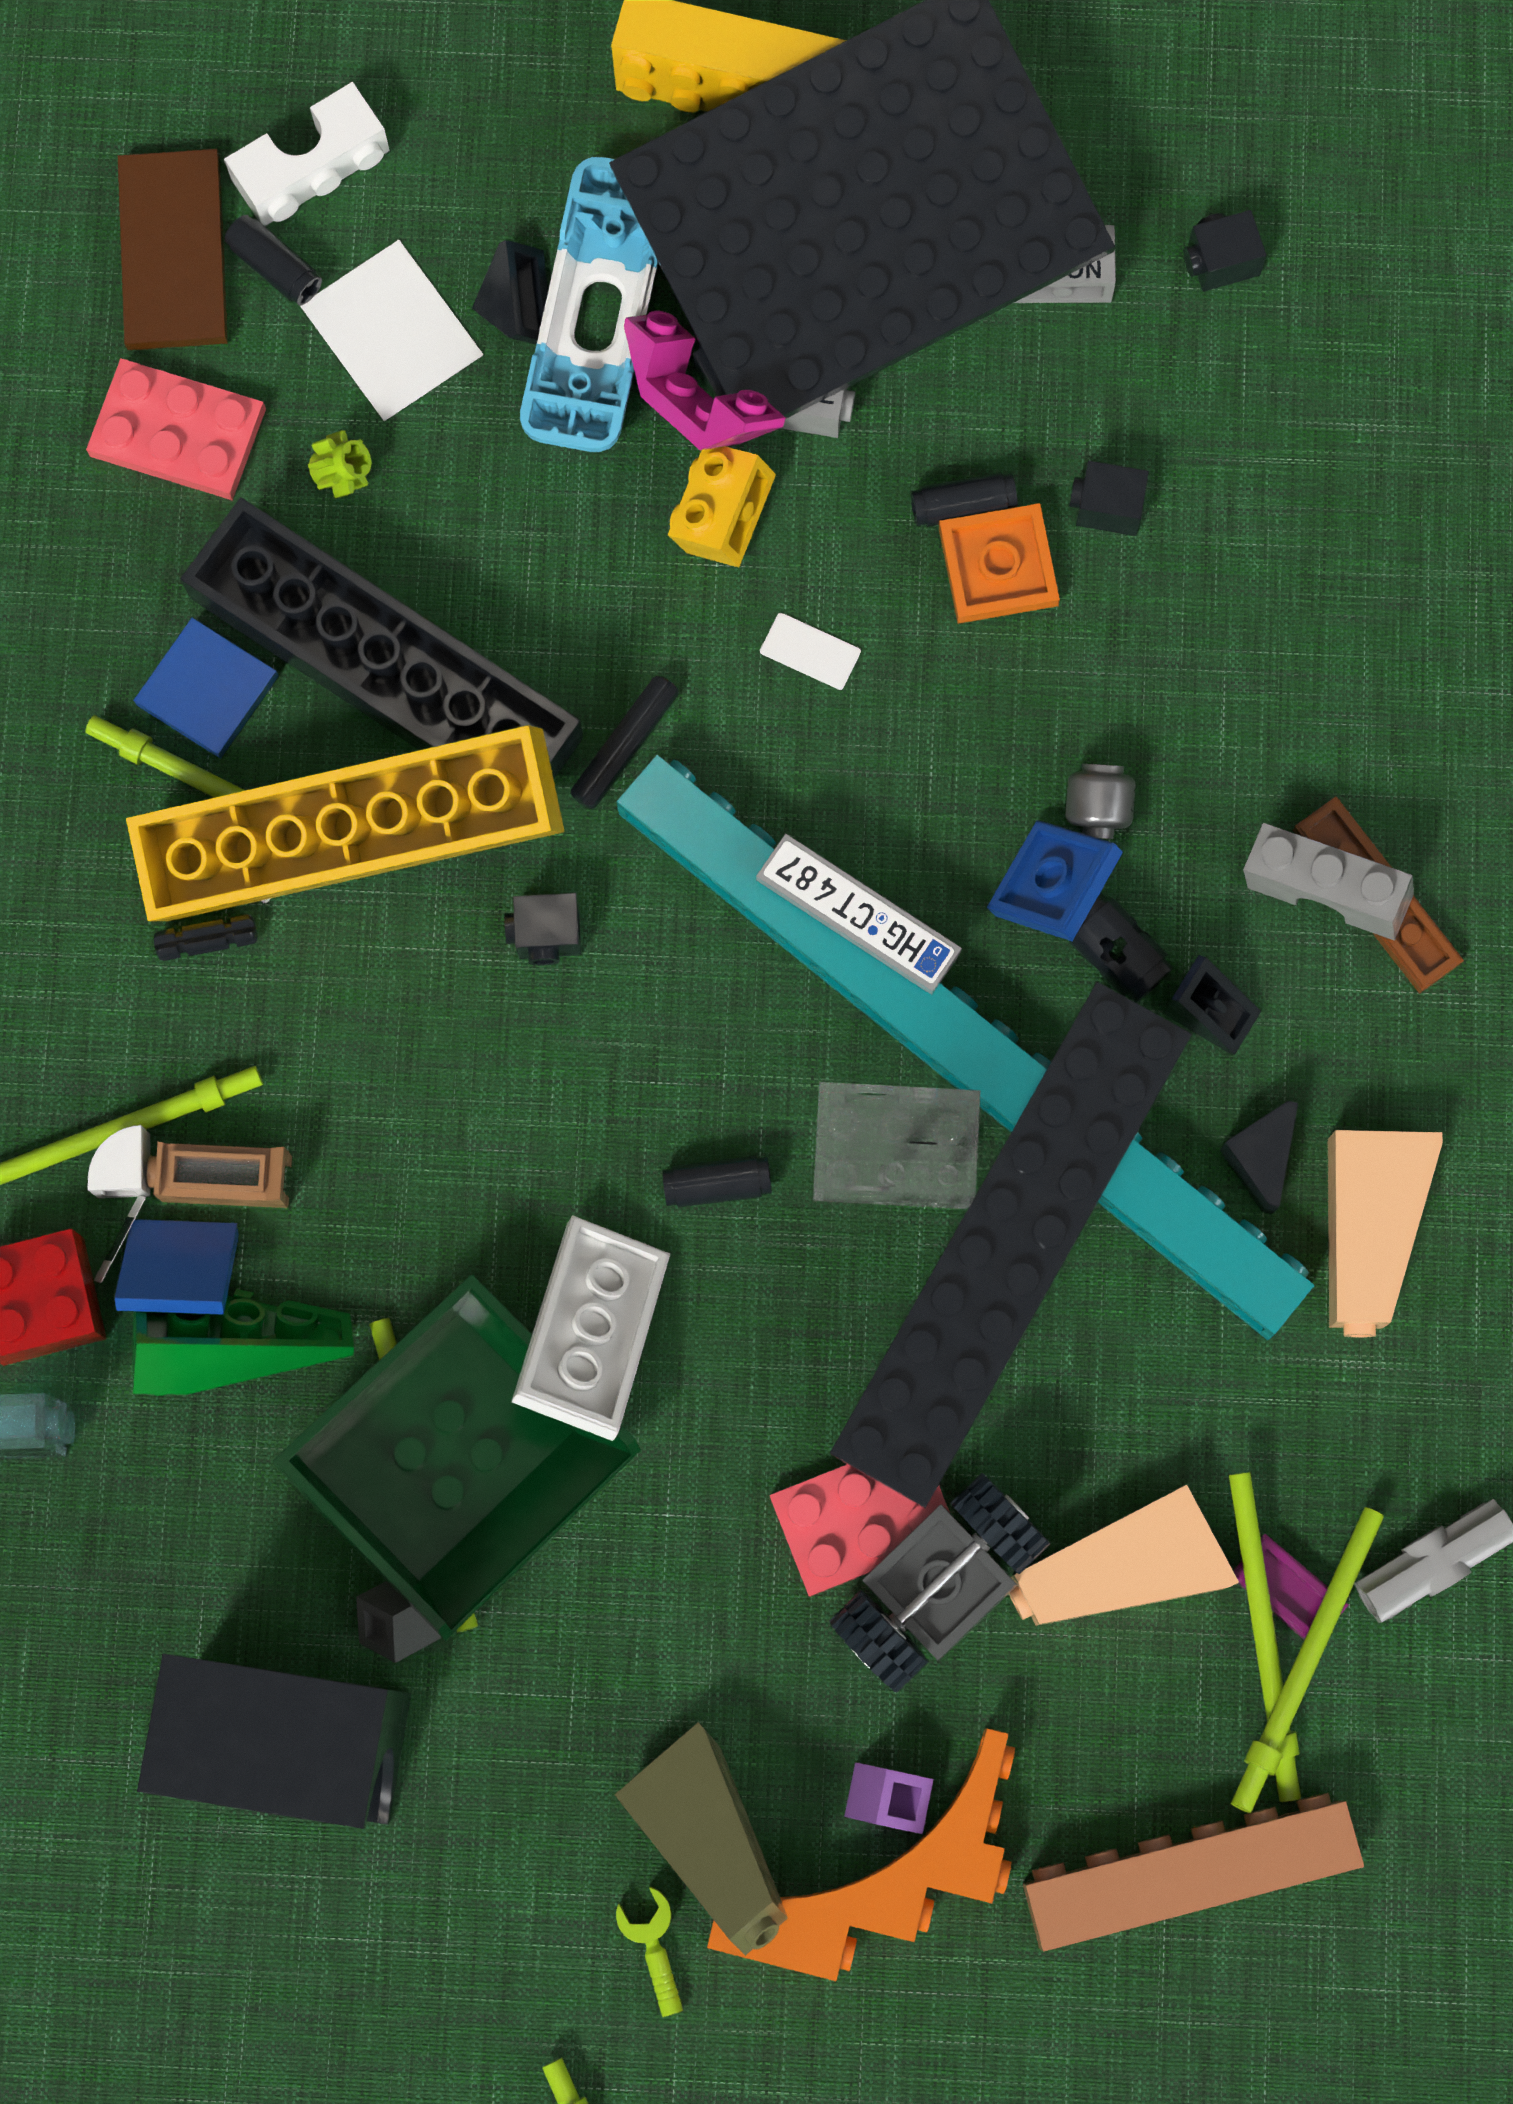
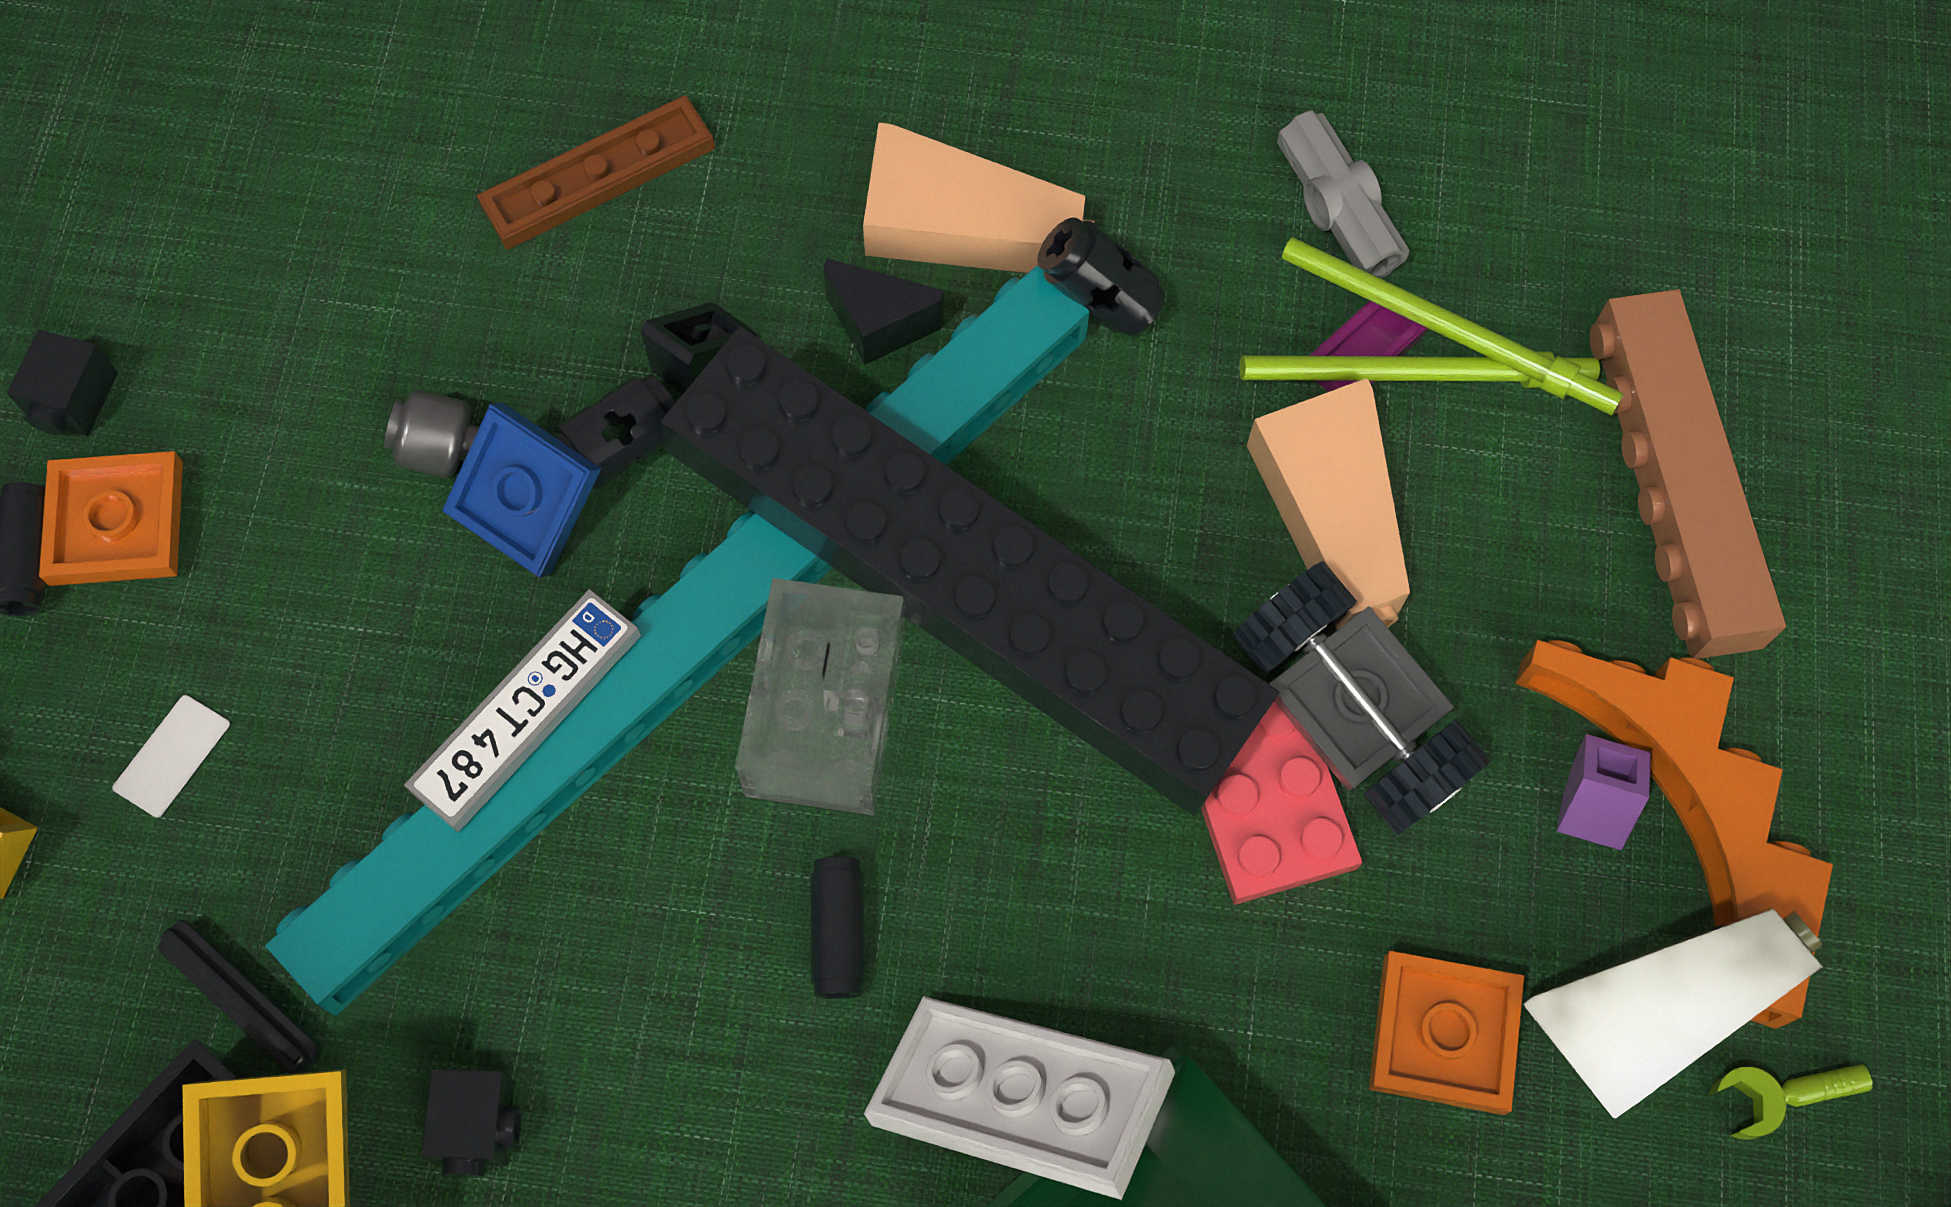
camera: 90 degrees left, 10 degrees down
light grey arch [1243,823,1414,941] -> none
none -> black piece [1037,217,1165,336]
none -> orange plate [1368,951,1524,1115]

